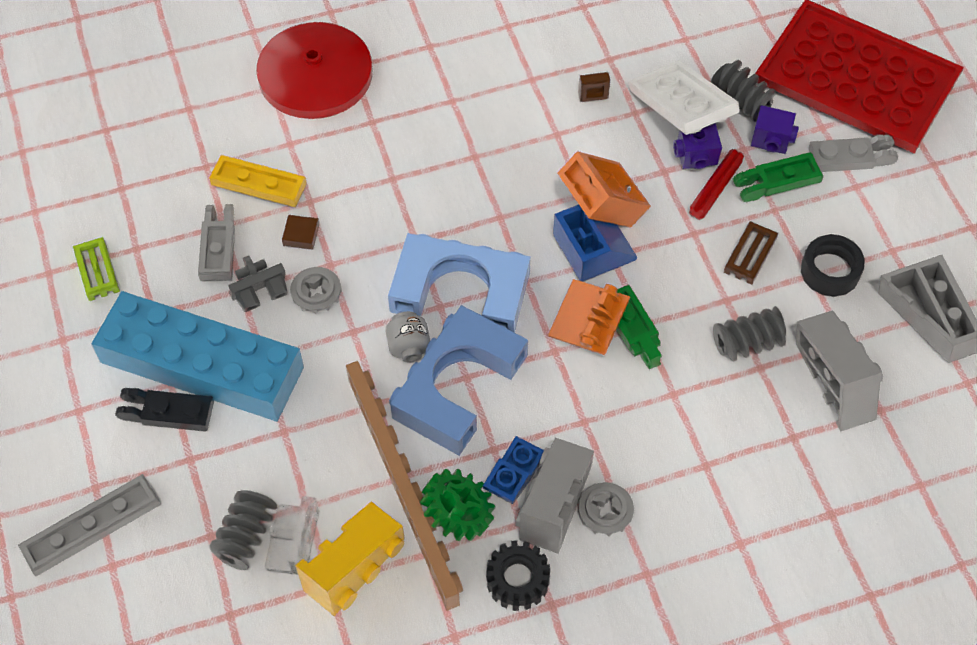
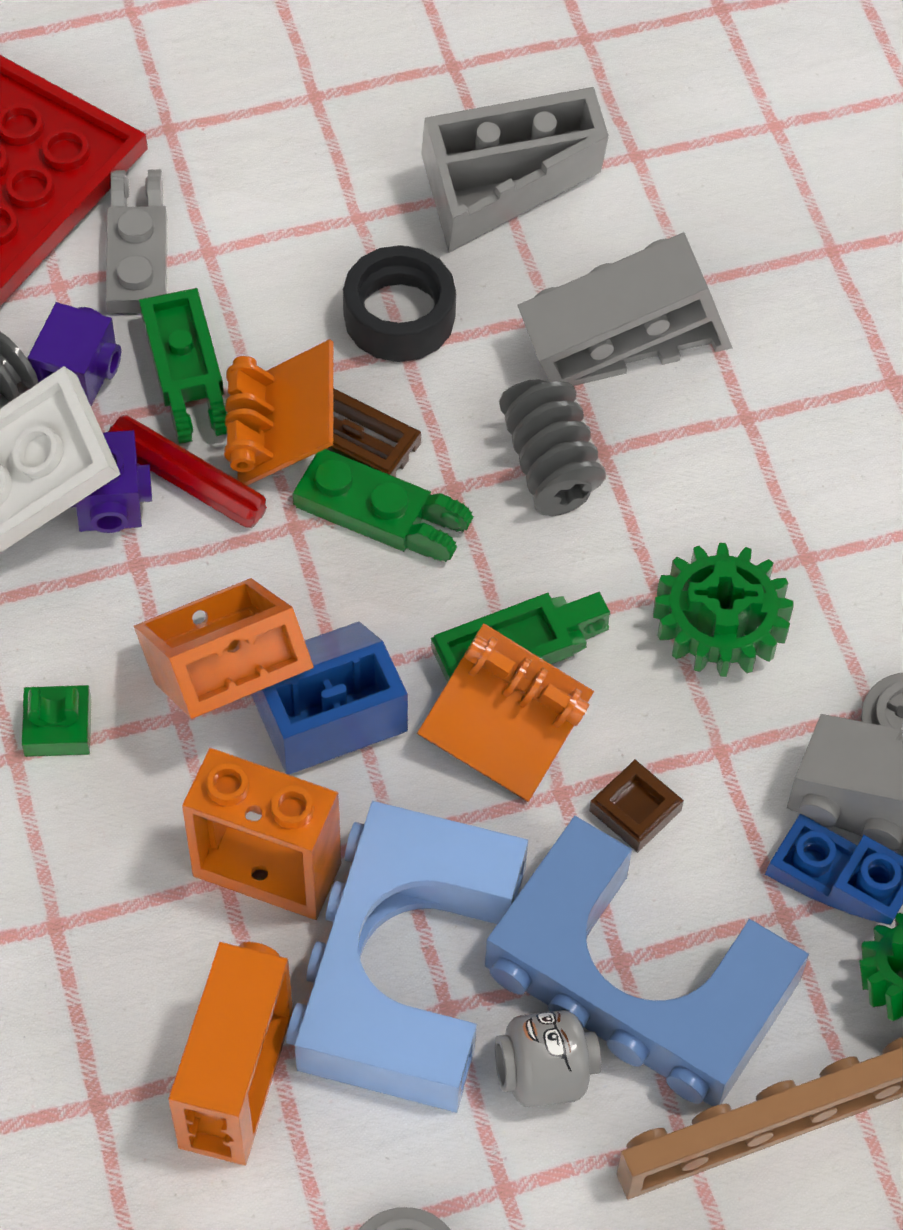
camera: 90 degrees left, 0 degrees up
none -> green tile [22,685,91,757]
none -> orange window [168,942,293,1166]
none -> orange window [182,748,341,921]
none -> orange hinge [224,339,334,486]
none -> green hinge [292,449,474,562]
none -> reddish brown tile [589,759,684,853]
none -> green gear [653,543,794,677]

